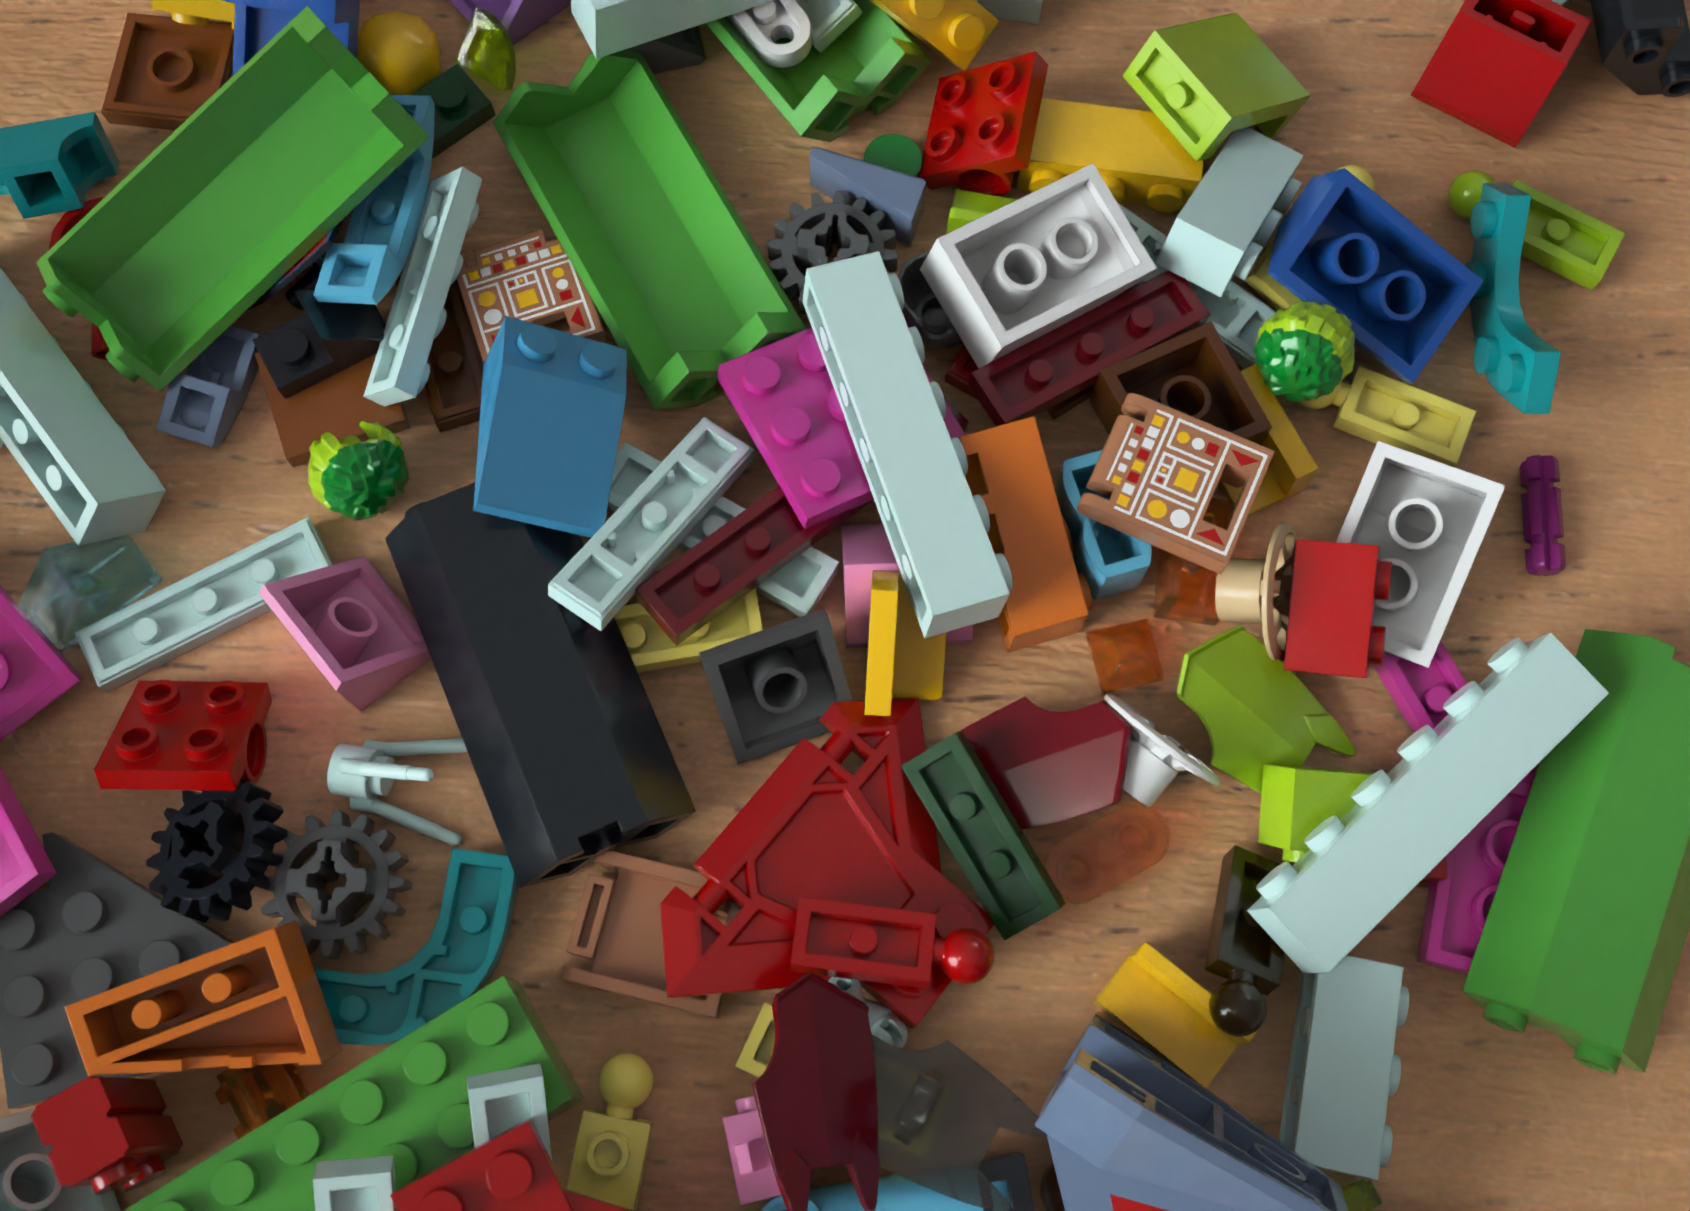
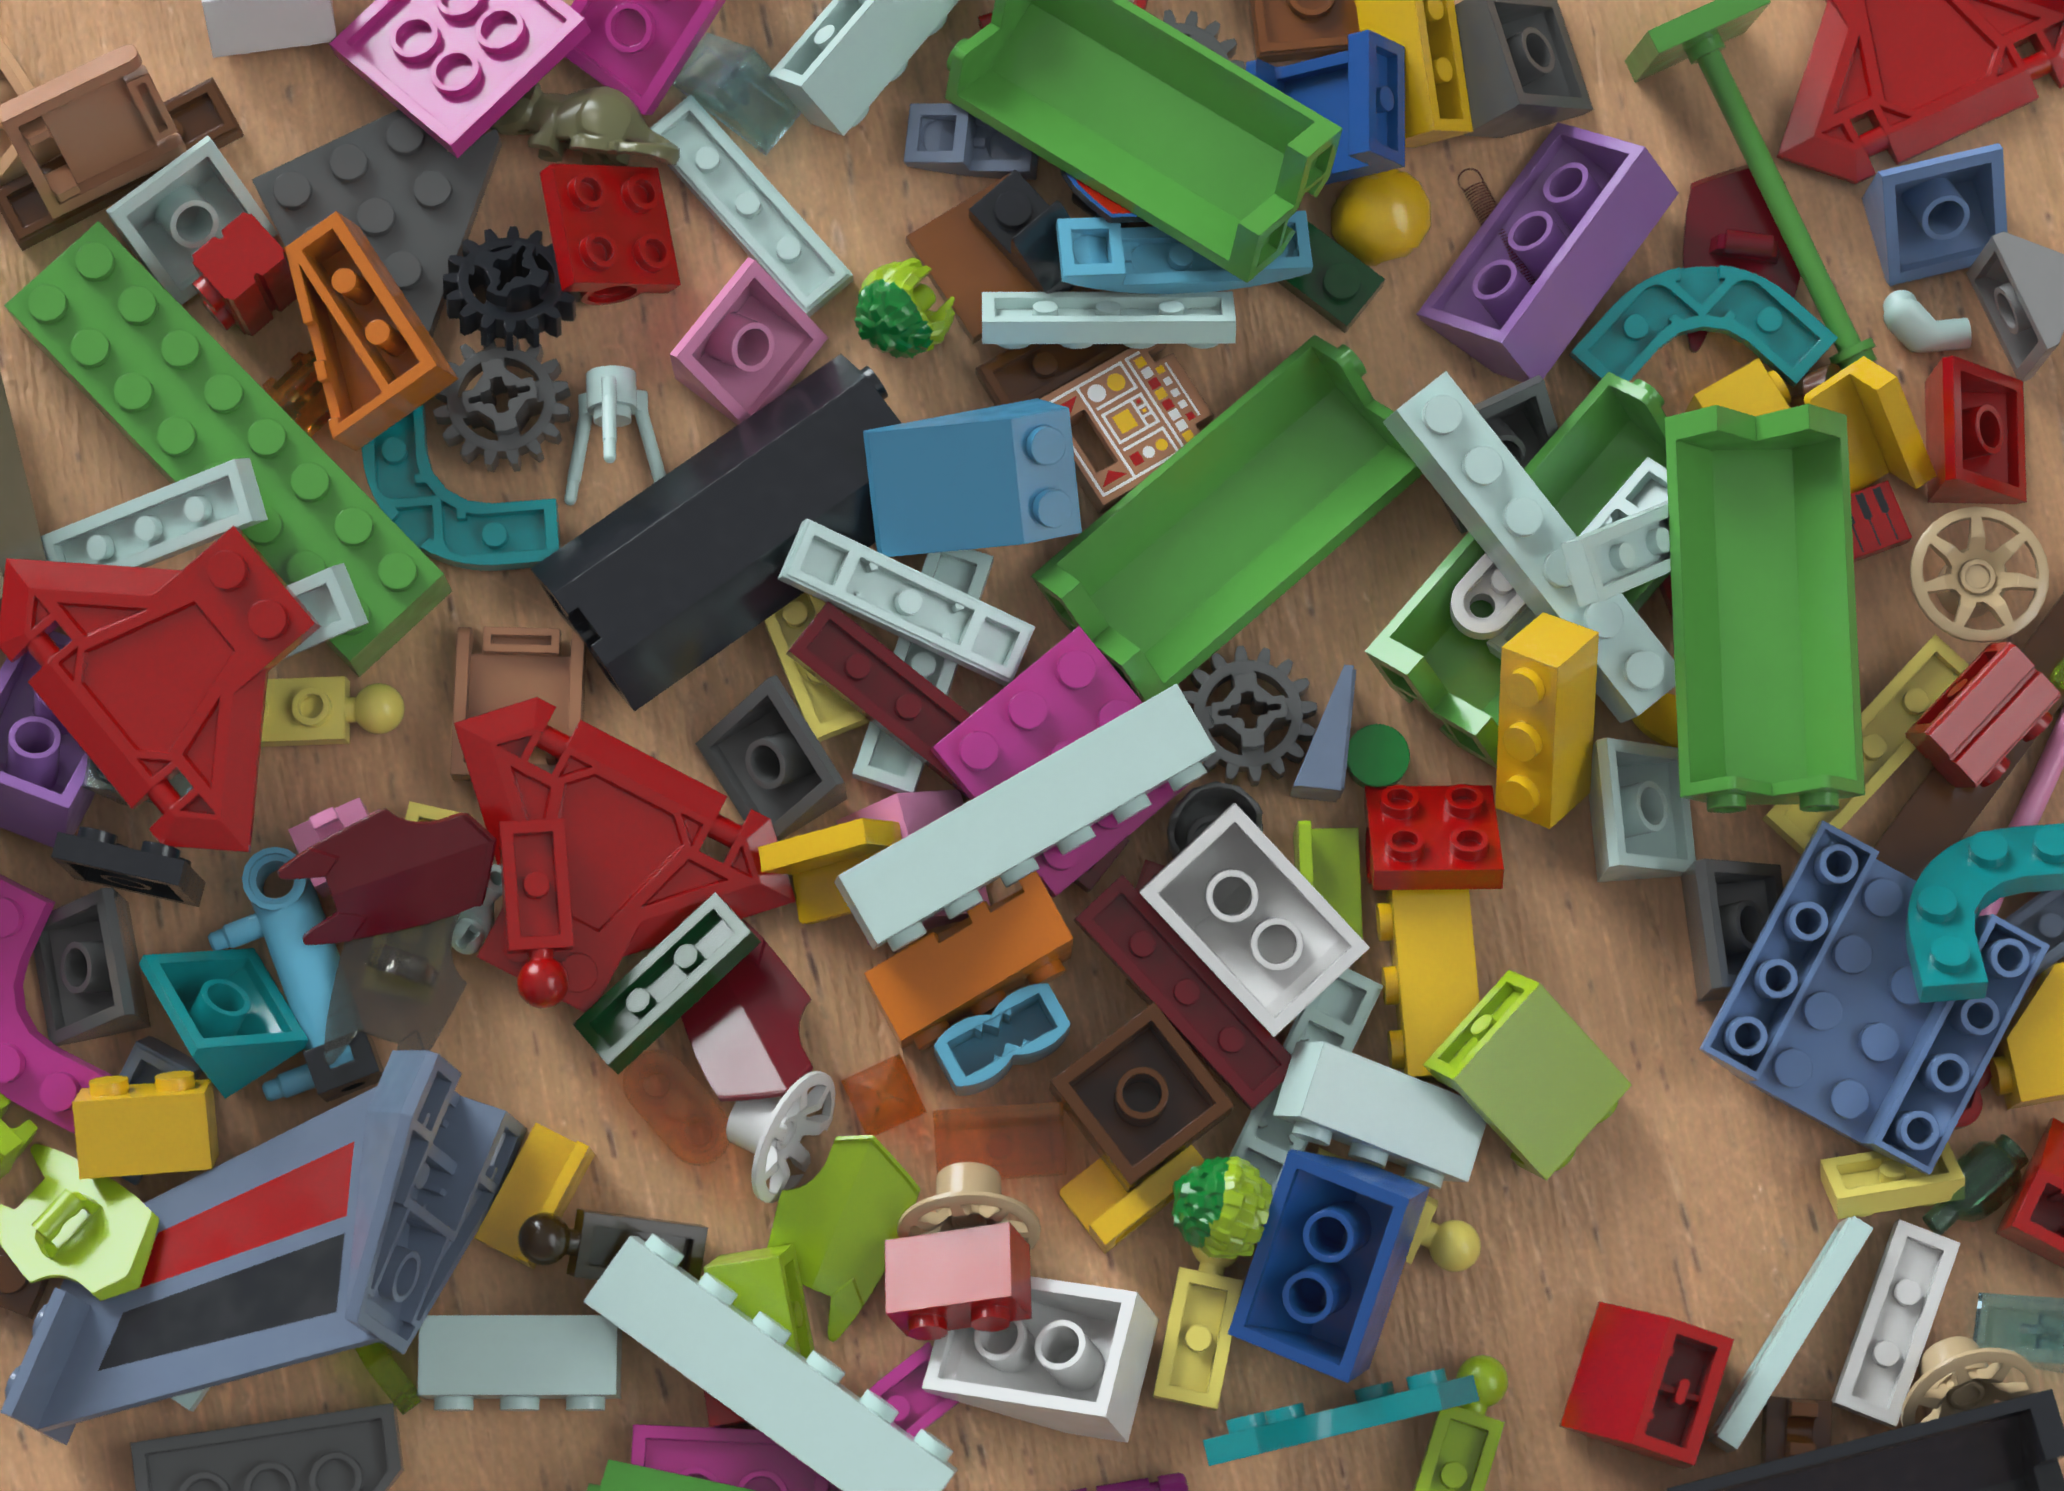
camera: 75 degrees right, 5 degrees up
clear neon green tile [455,8,516,91] -> none
nougat container [1077,393,1275,574] -> none
none -> olive animal [490,83,680,166]

